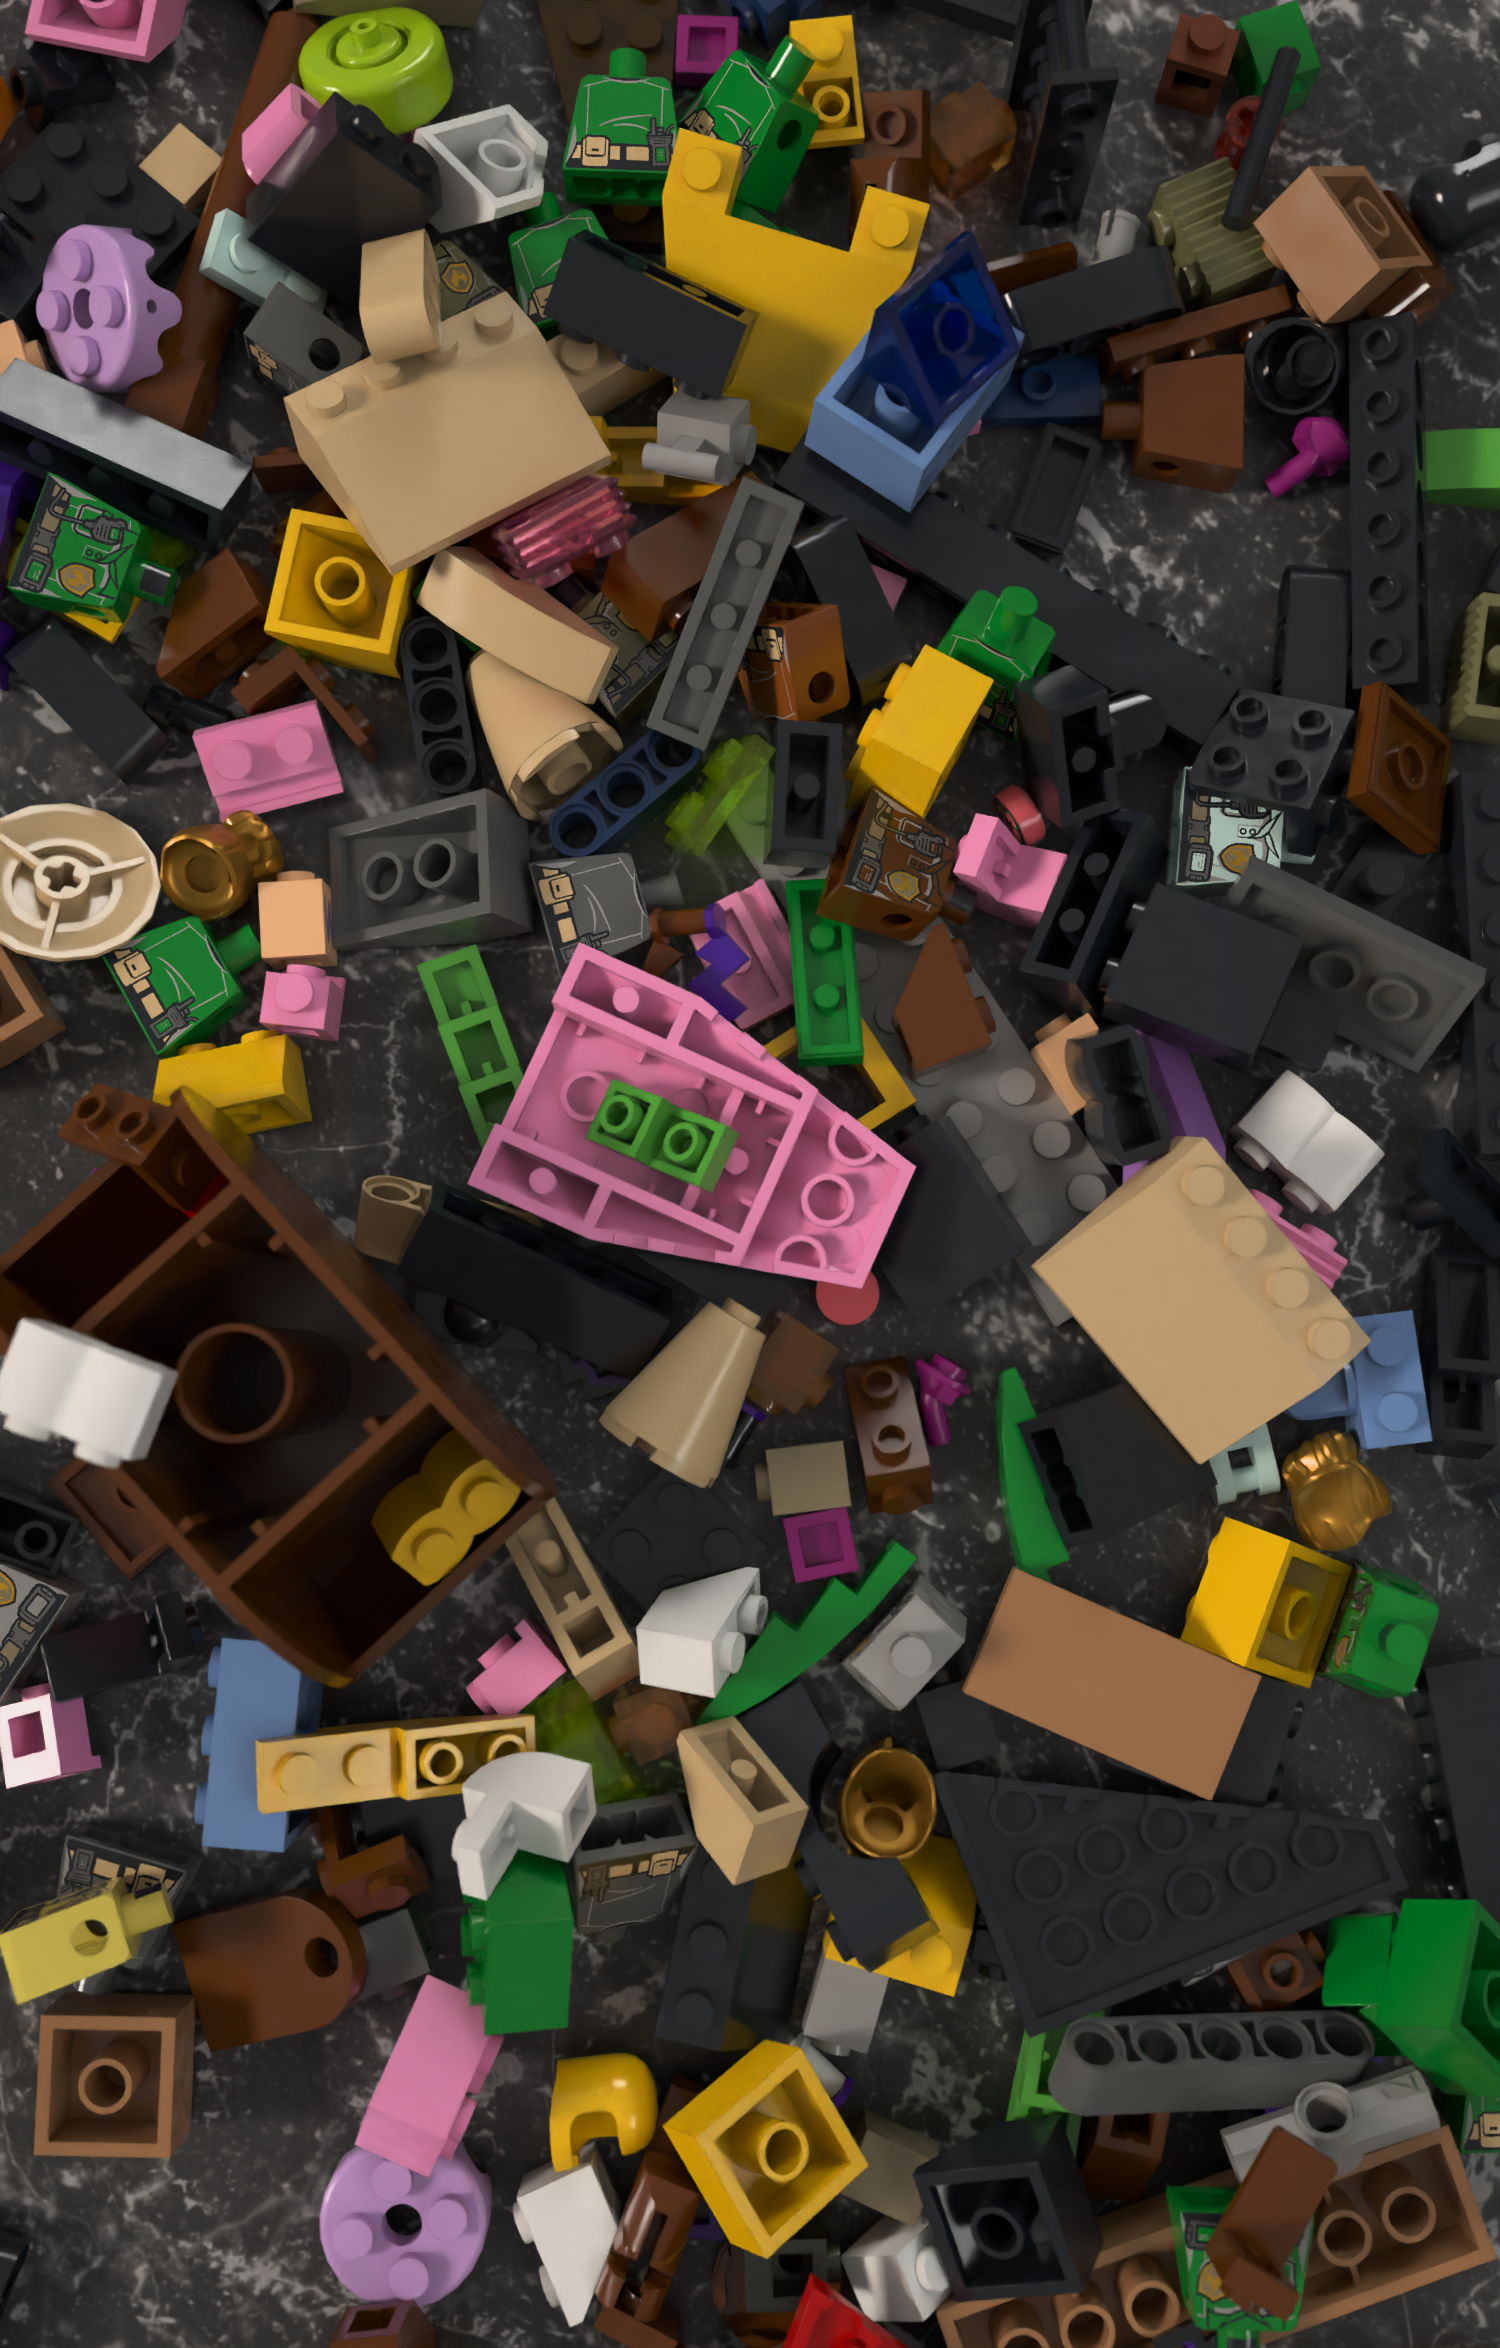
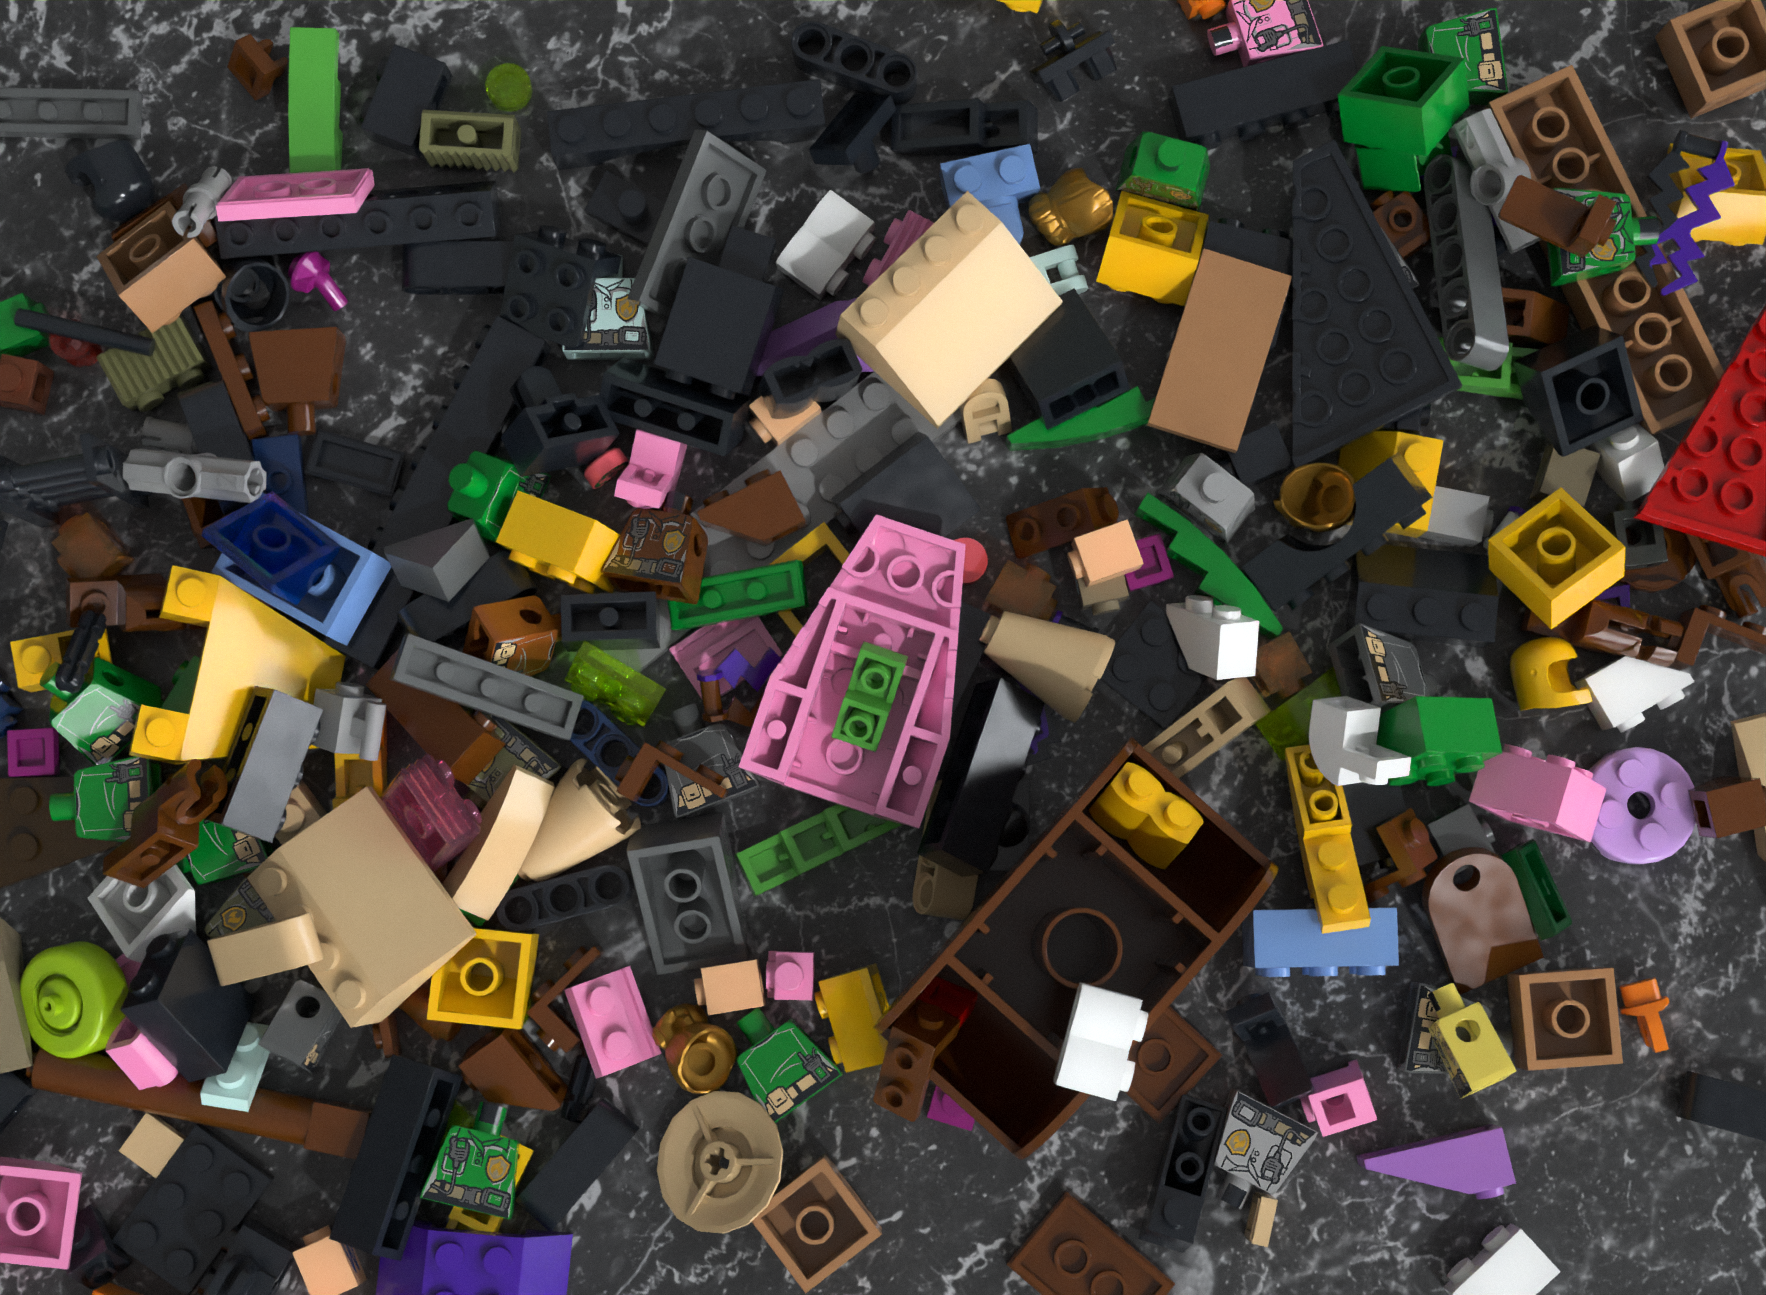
camera: 90 degrees left, 0 degrees up
lavender plate [36,224,182,394] -> none
bright pink brick [466,1613,569,1715] -> none
tan slope [677,1715,809,1886] -> none
magenta plate [915,1352,974,1446] -> none
reddish brown tile [1346,680,1452,856] -> none
none -> black axle [55,610,107,694]
none -> reddish brown plate [103,759,228,888]
none -> light grey piece [123,449,267,503]
none -> light grey pin [172,166,232,238]
none -> bright pink tile [216,168,375,222]
none -> dark grey slope [384,518,490,602]
none -> reddish brown bracket [615,740,729,802]
none -> tan plate [960,378,1012,444]
none -> light nougat brick [1067,519,1144,587]
none -> dark green tile [1501,839,1573,941]
none -> orange piece [1619,977,1670,1053]

